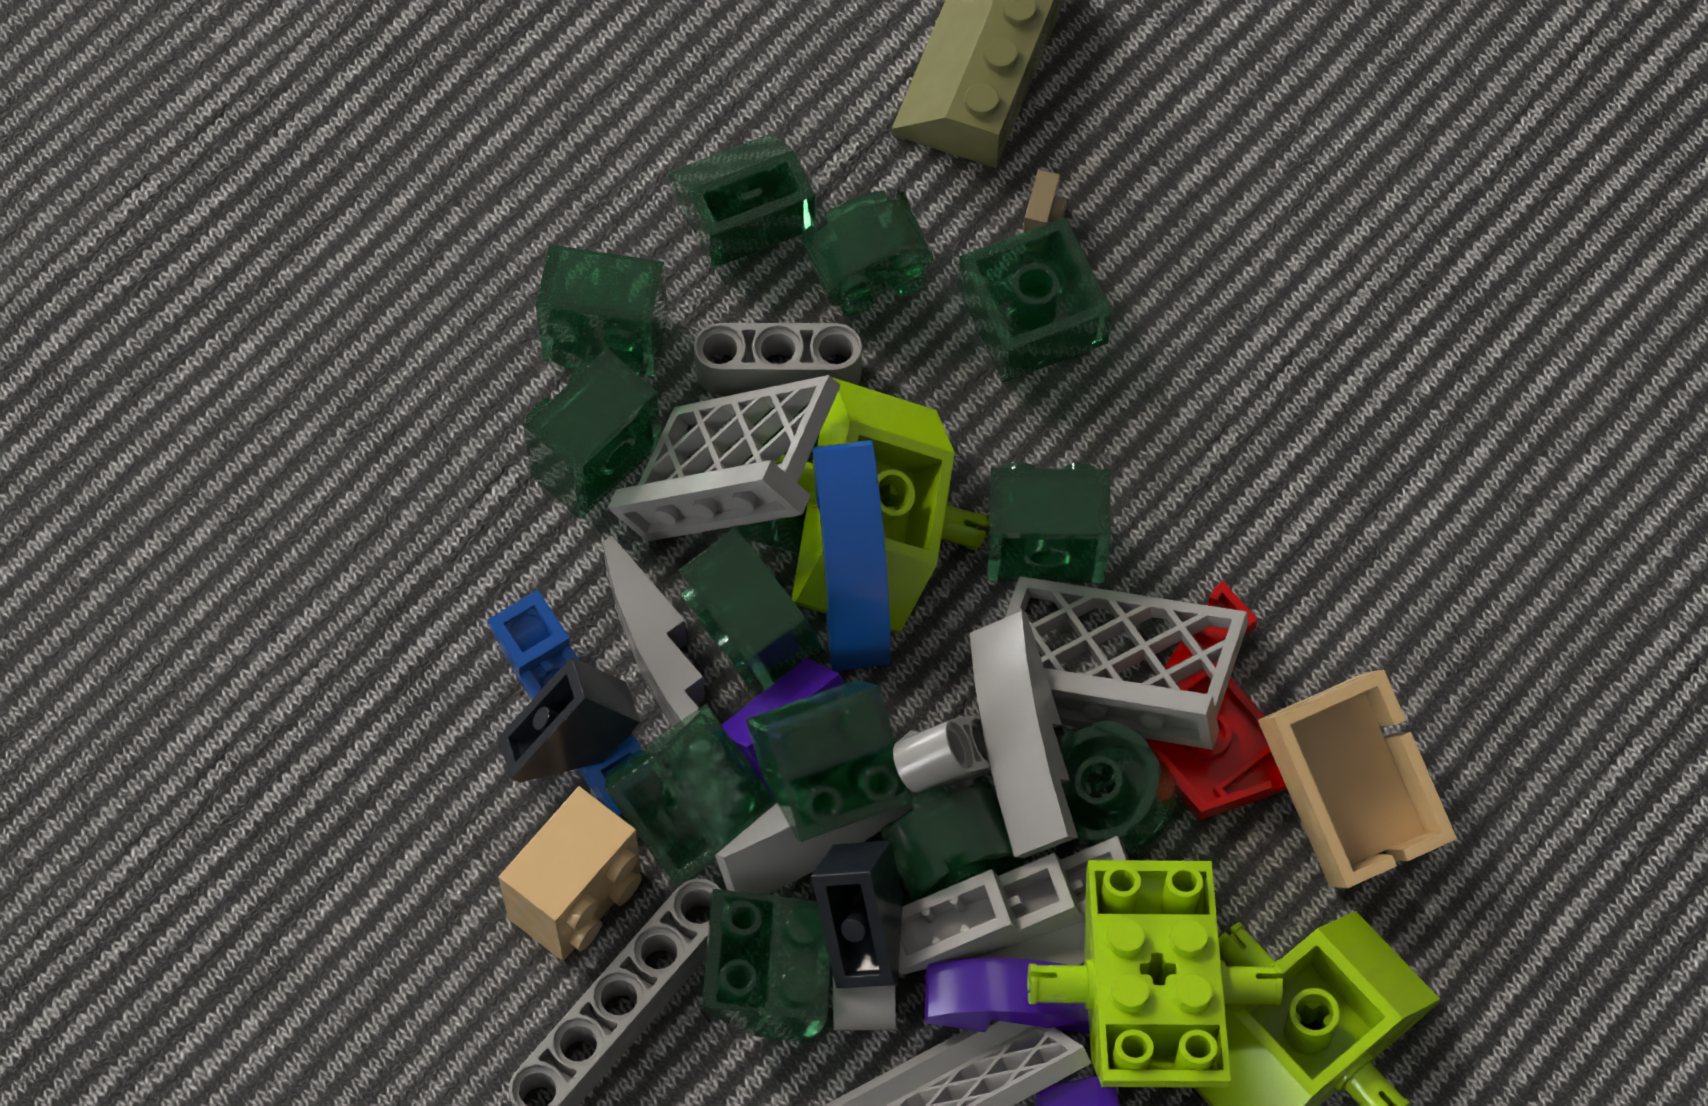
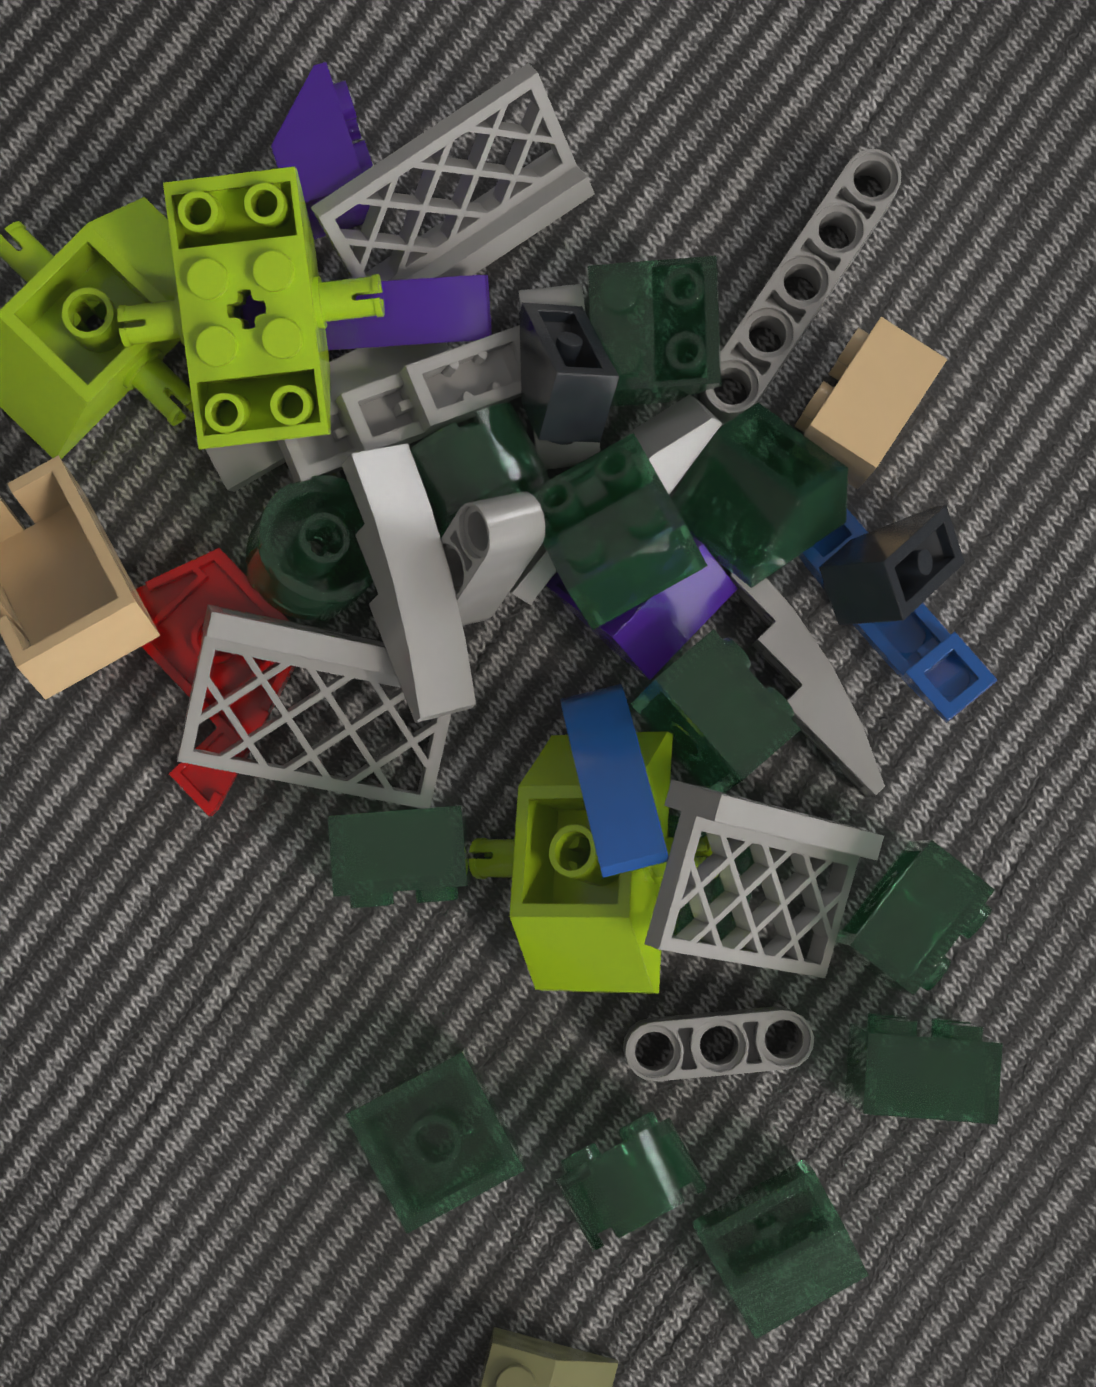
camera: 170 degrees right, 20 degrees up
dark tan plate [1022,169,1067,250] -> none

